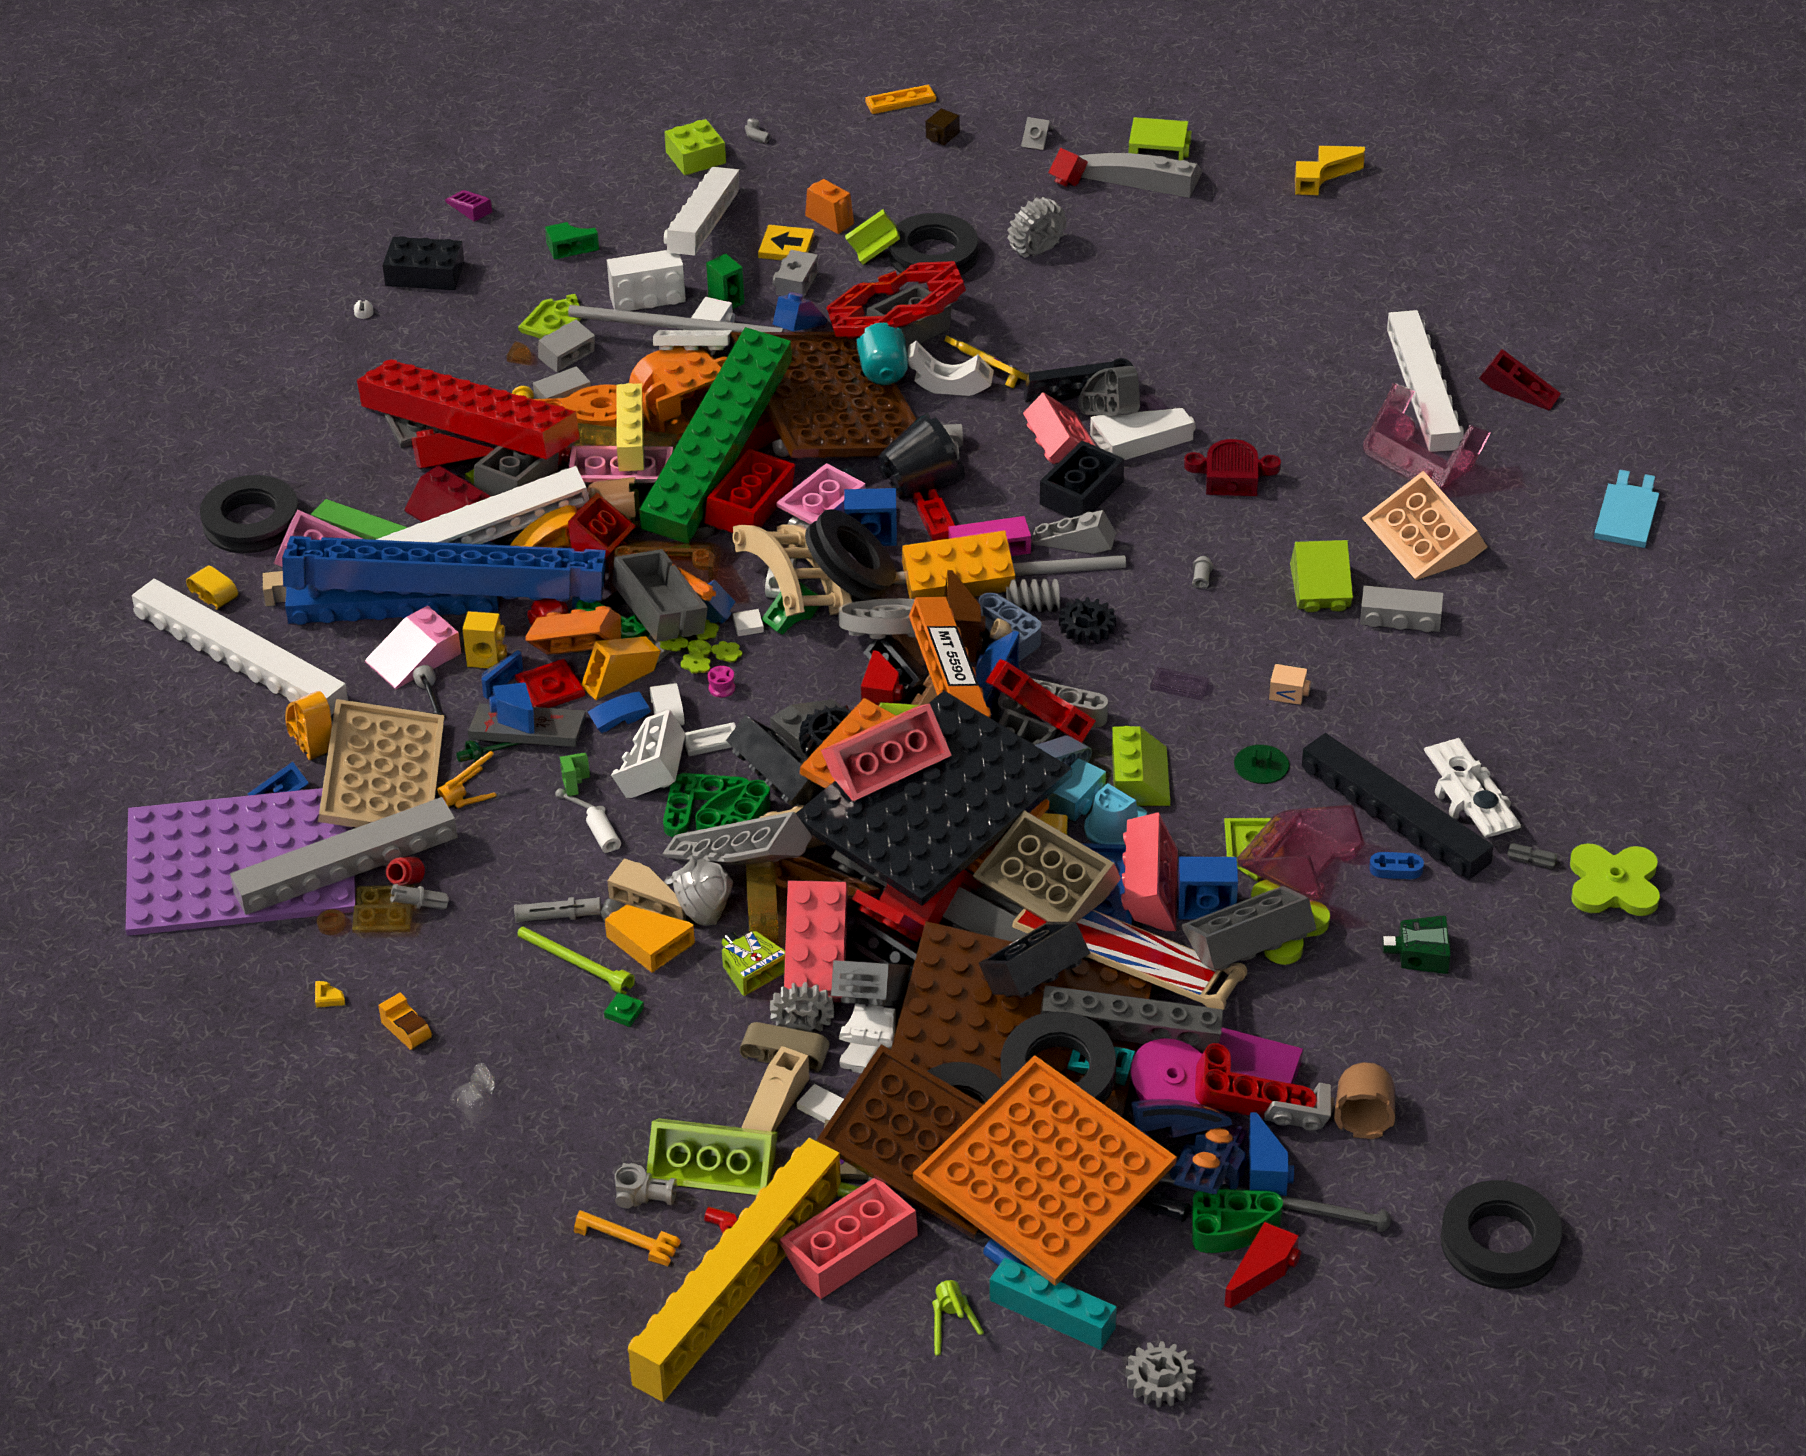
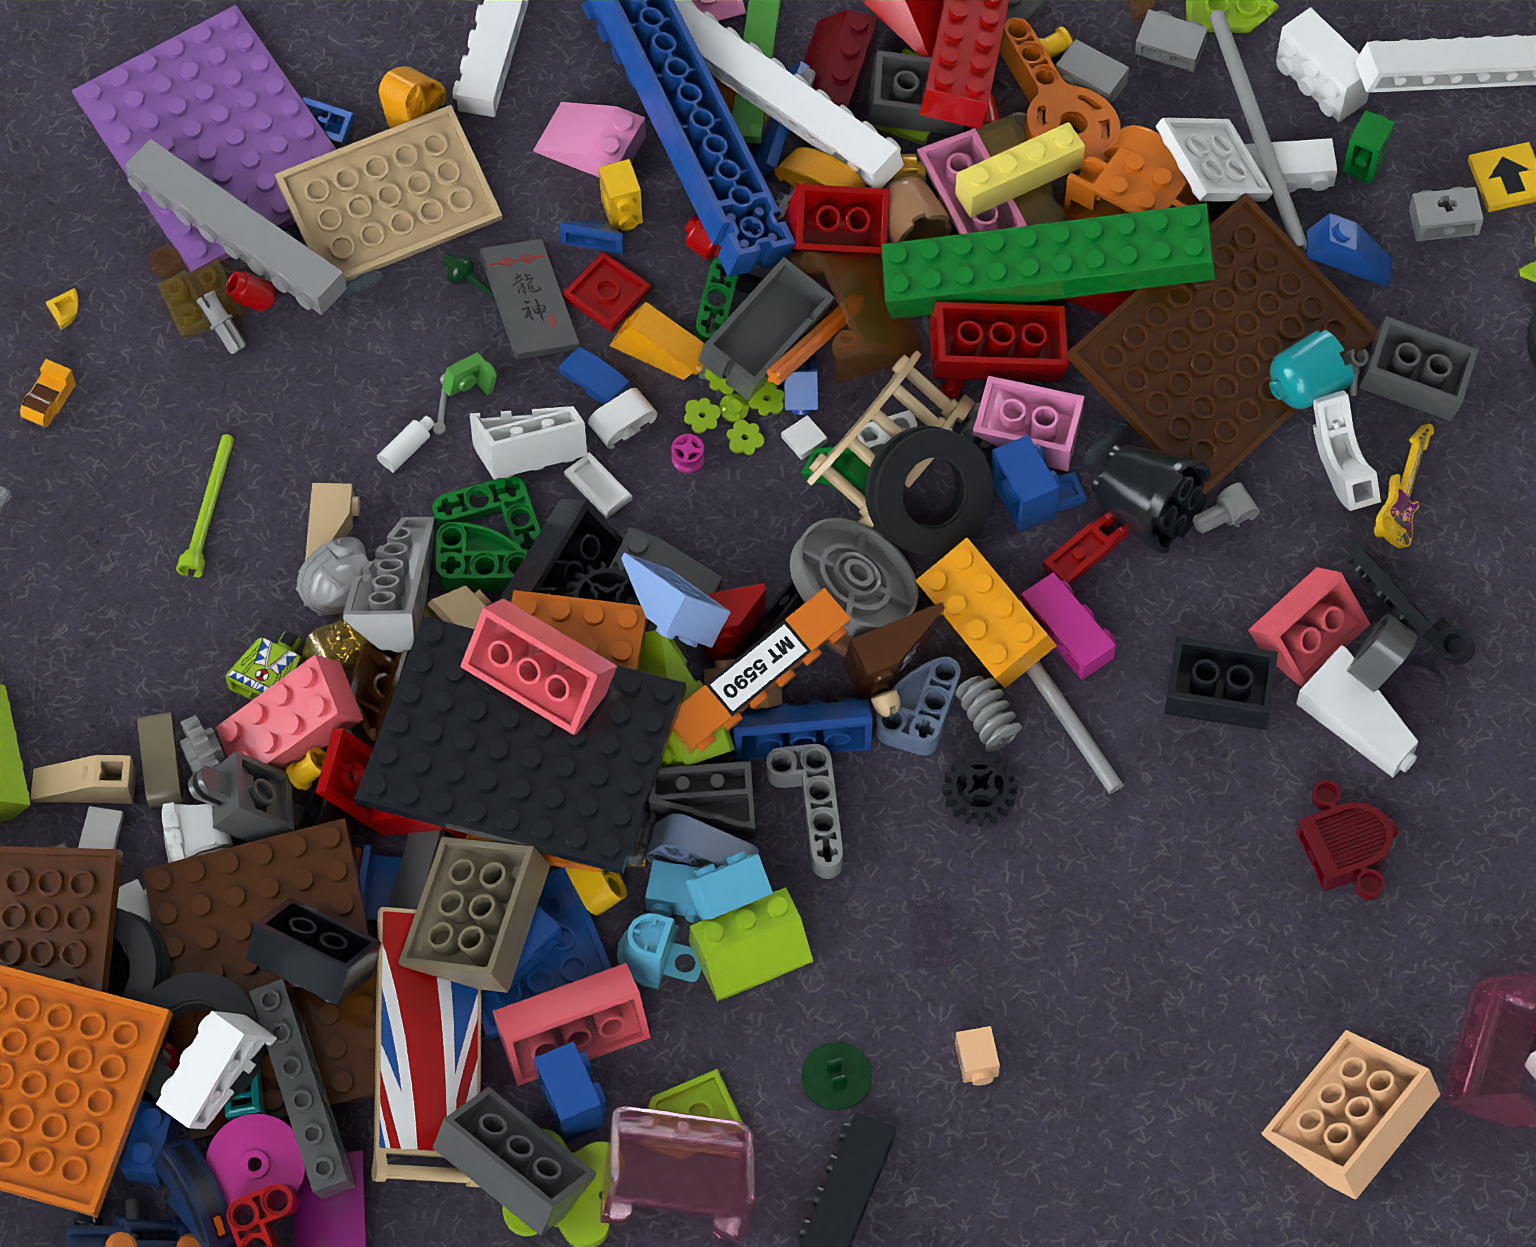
camera: 65 degrees right, 20 degrees up
light grey hinge [413,665,444,715] -> none
light orange plant [437,751,497,809] -> none
blue slope [489,682,534,734] -> none
light grey pin [514,897,601,923] -> none
orange slope [526,606,621,654] -> none
dark grey hinge [601,899,623,921] -> none
green plate [604,992,644,1027] -> none
light orange slope [605,904,695,973] -> none
red plate [826,261,966,339] -> none
red arch [985,659,1096,743] -> none
light grey slope [1031,510,1116,554] -> none
light grey pin [1192,556,1213,589] -> none
lime slope [1290,540,1353,612] -> none
light grey brick [1360,586,1443,632] -> none
none -> white wedge [156,1011,277,1129]
none -> yellow bush [286,747,326,790]
none -> light blue slope [621,553,730,648]
none -> medium azure brick [686,851,773,920]

